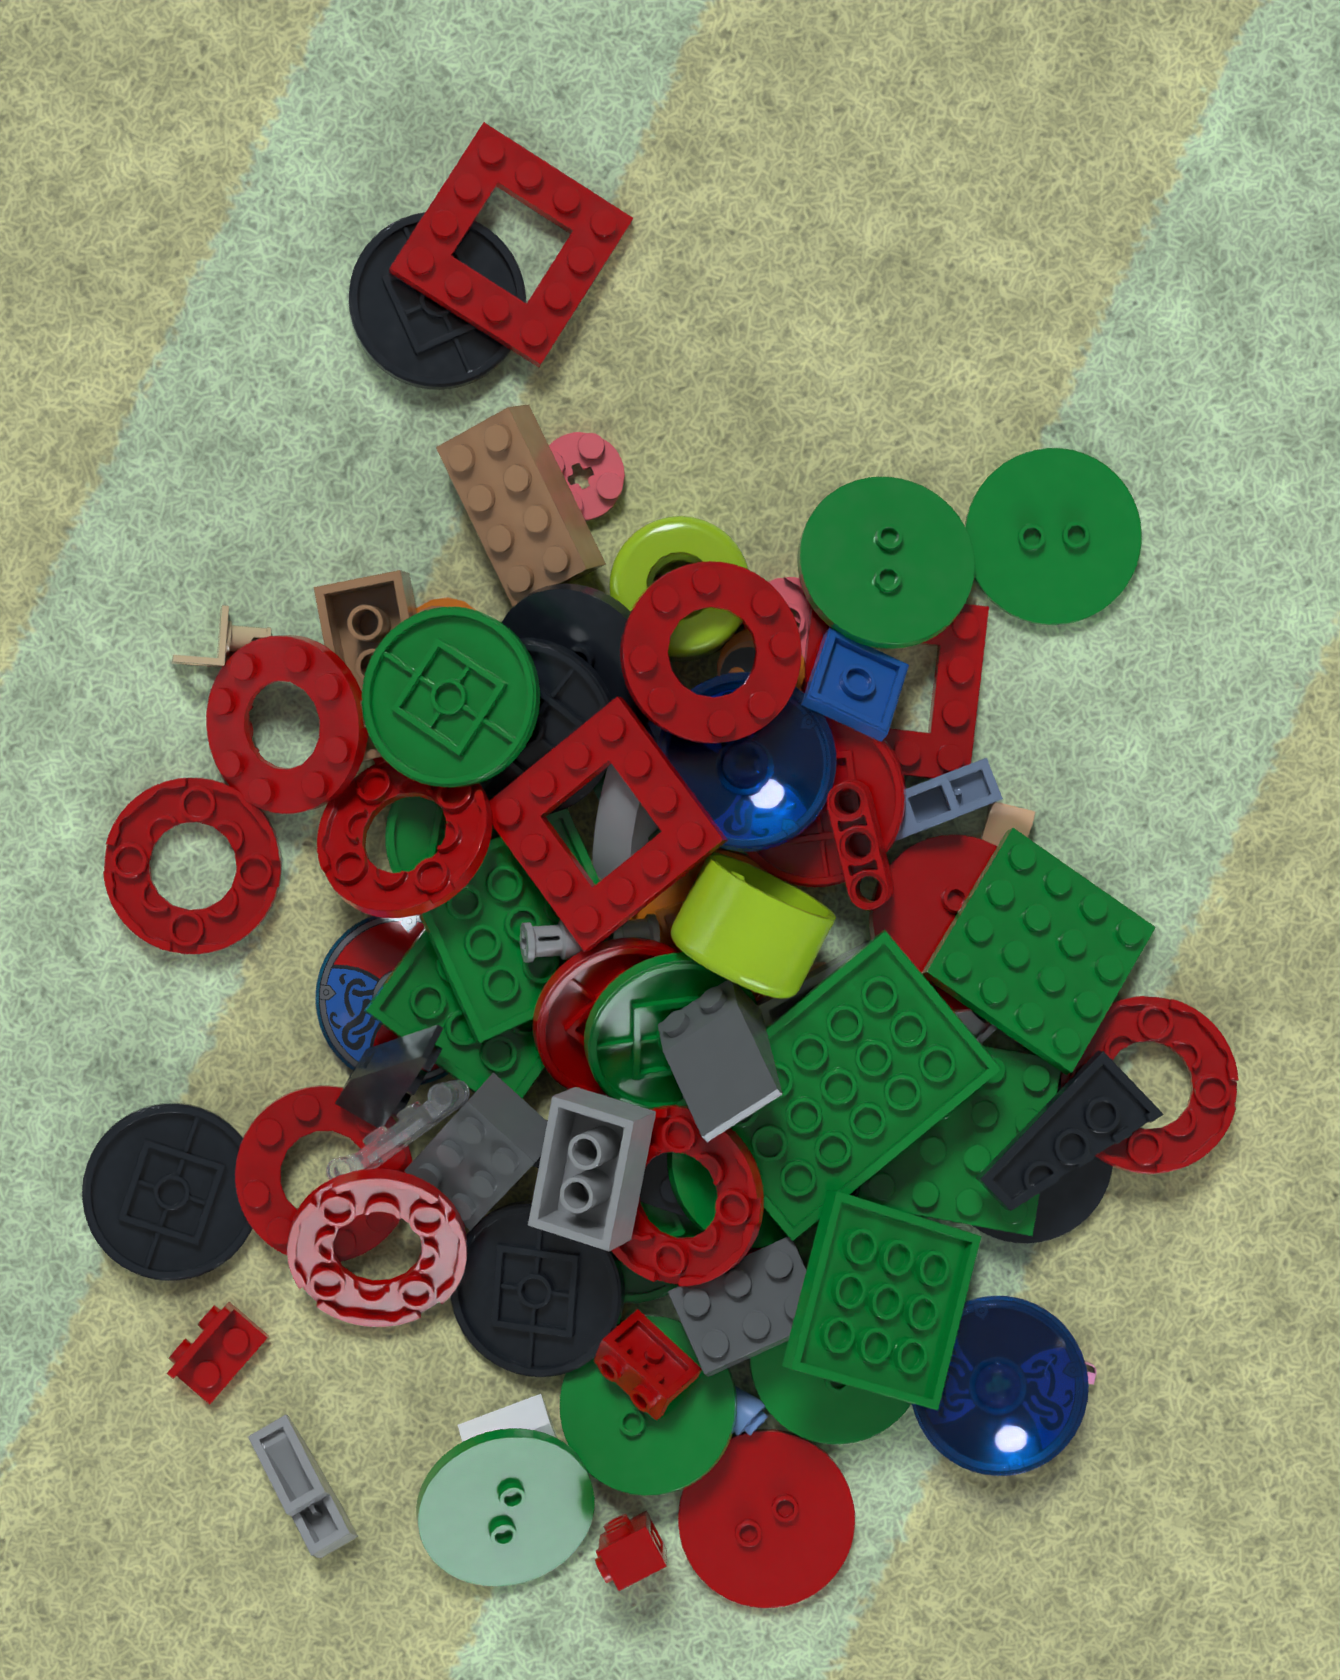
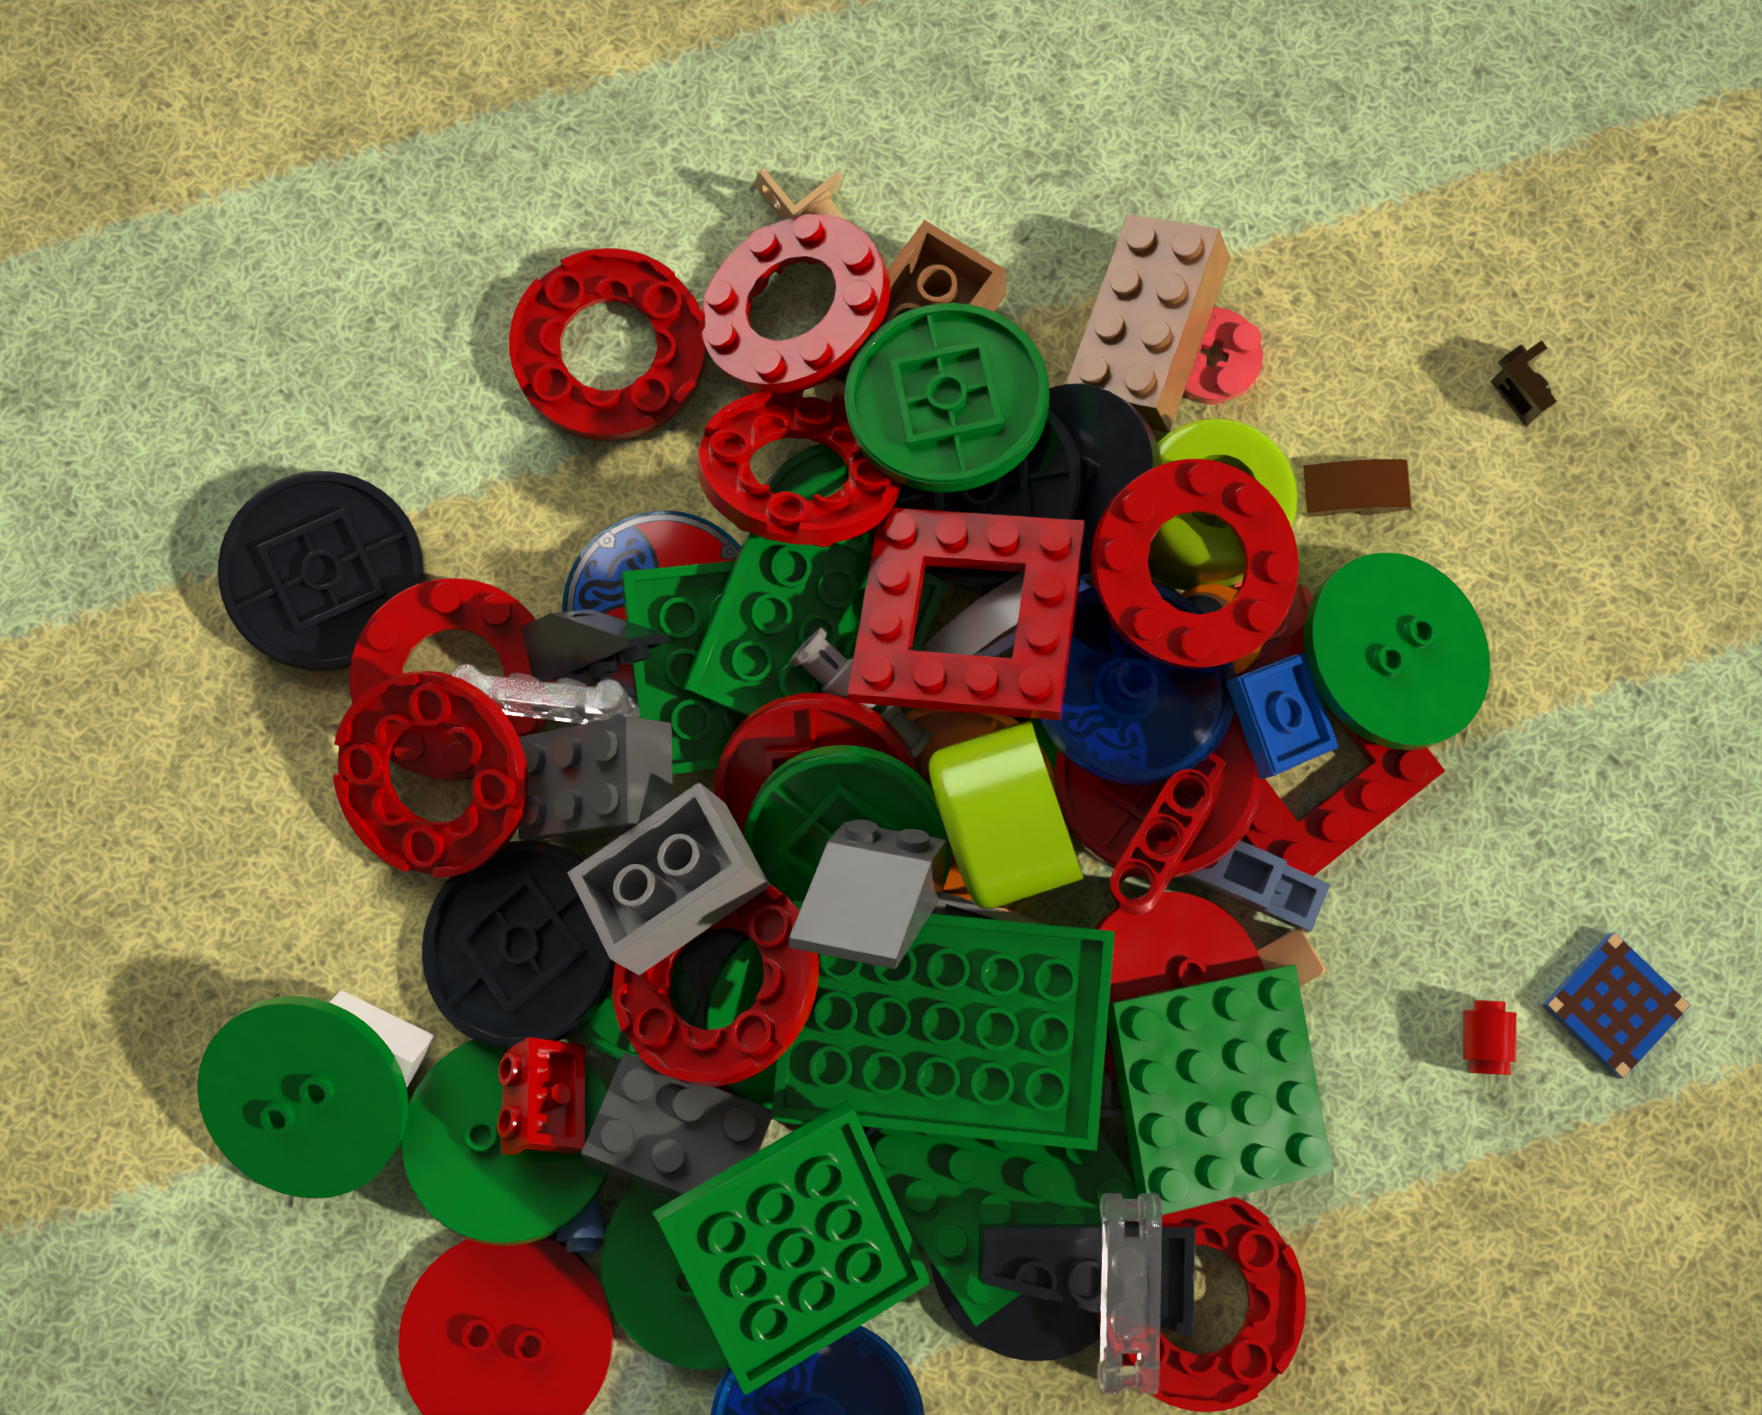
camera: 35 degrees right, 10 degrees down
red bracket [166,1301,269,1405] -> none
light grey slope [248,1415,358,1559] -> none
black plate [348,212,526,390] -> none
red plate [389,122,633,368] -> none
red brick [595,1510,667,1591] -> none
green plate [965,448,1142,625] -> none
none -> clear plate [1097,1193,1162,1395]
none -> reddish brown slope [1303,459,1412,517]
none -> red brick [1463,1000,1517,1075]
none -> dark brown bracket [1490,340,1557,427]
none -> tile [1542,932,1691,1079]

